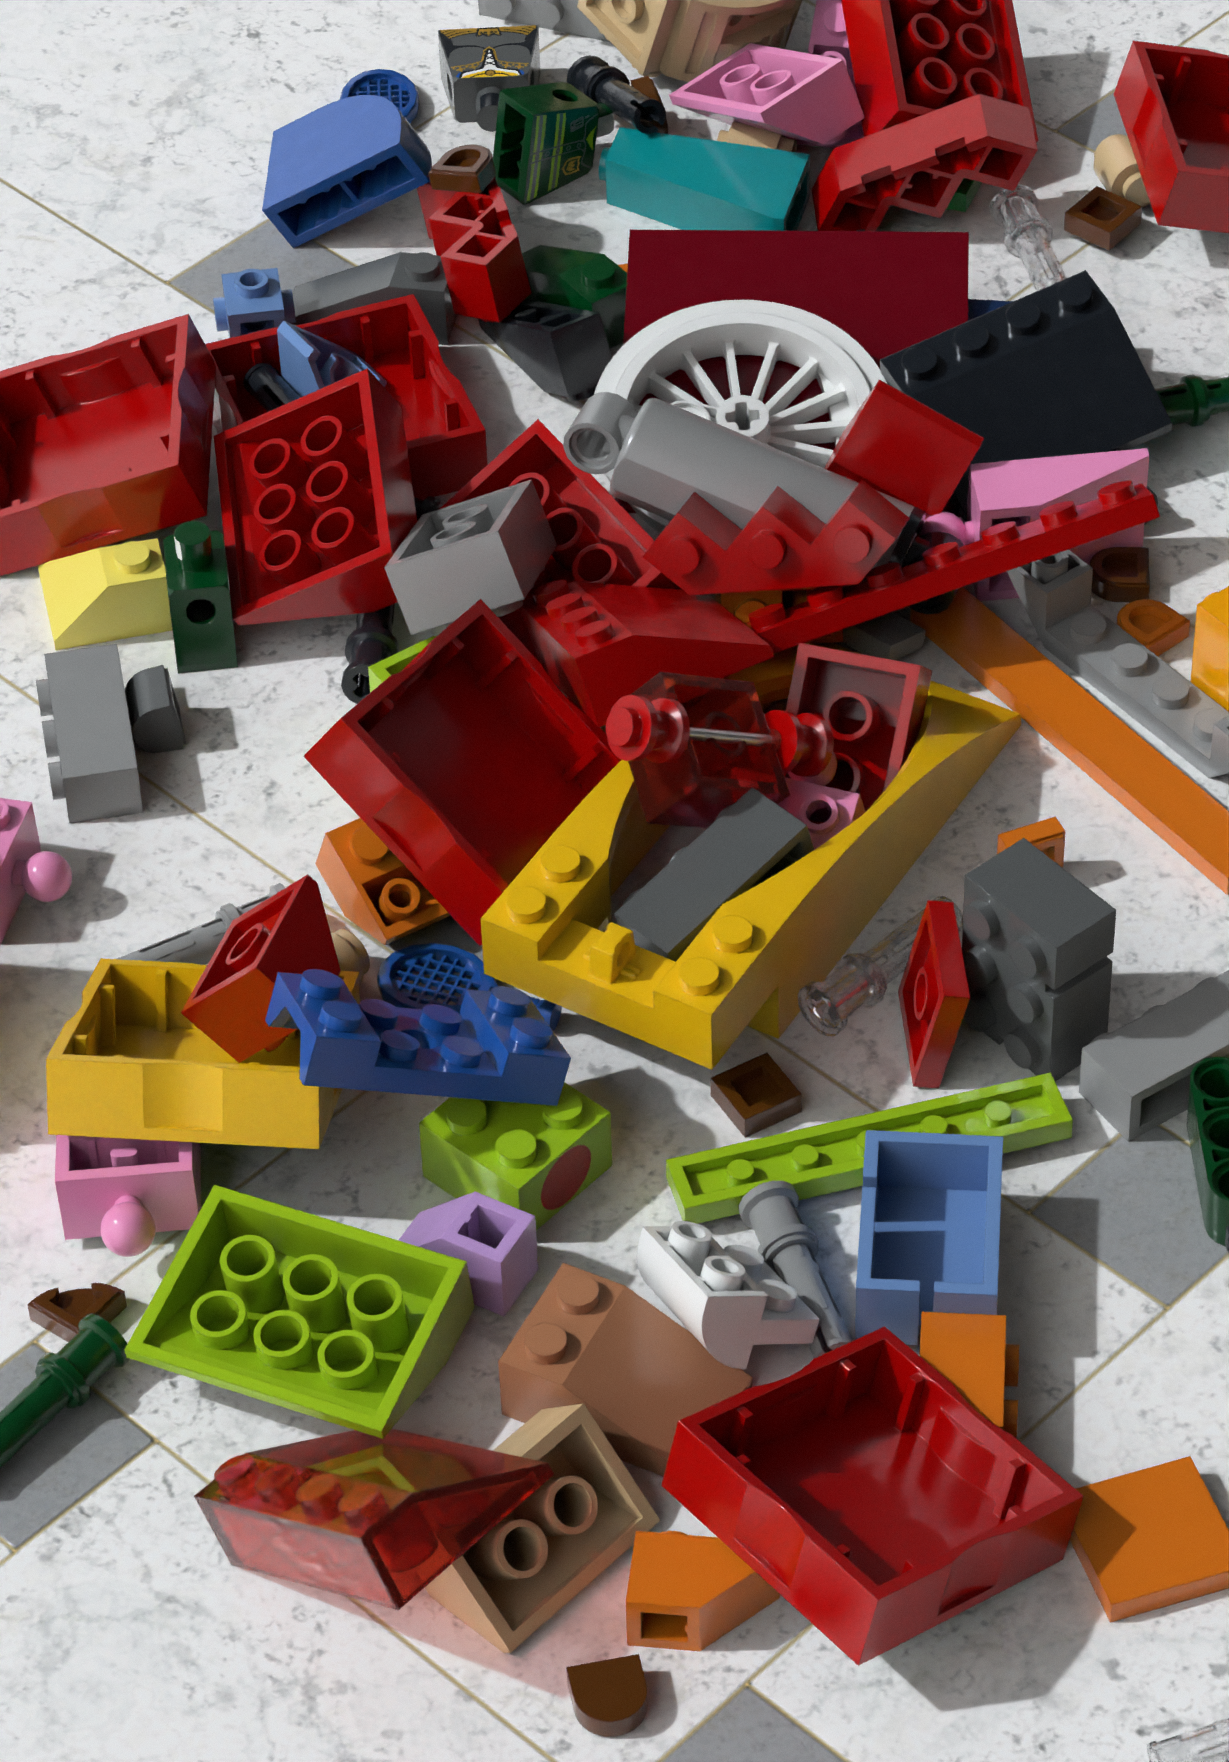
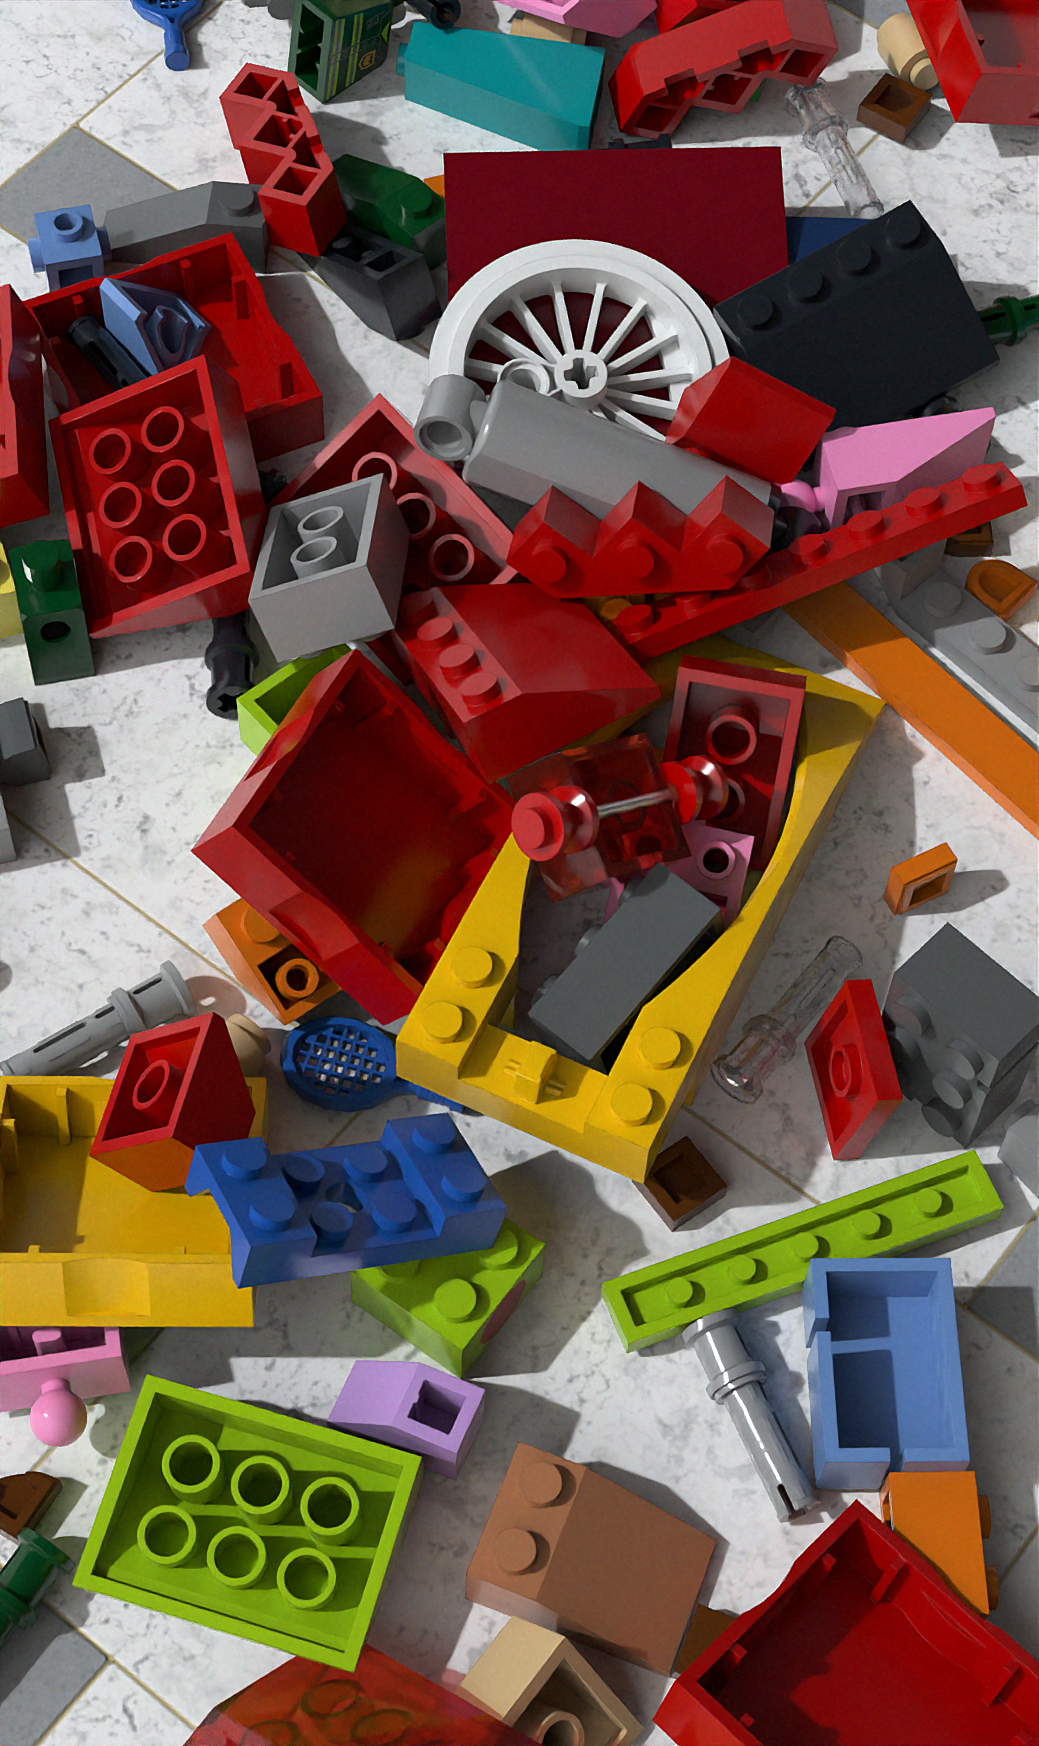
camera: 10 degrees left, 15 degrees up
brick [262,95,432,248] -> none
reddish brown tile [428,144,496,193] -> none
white brick [637,1221,820,1369] -> none

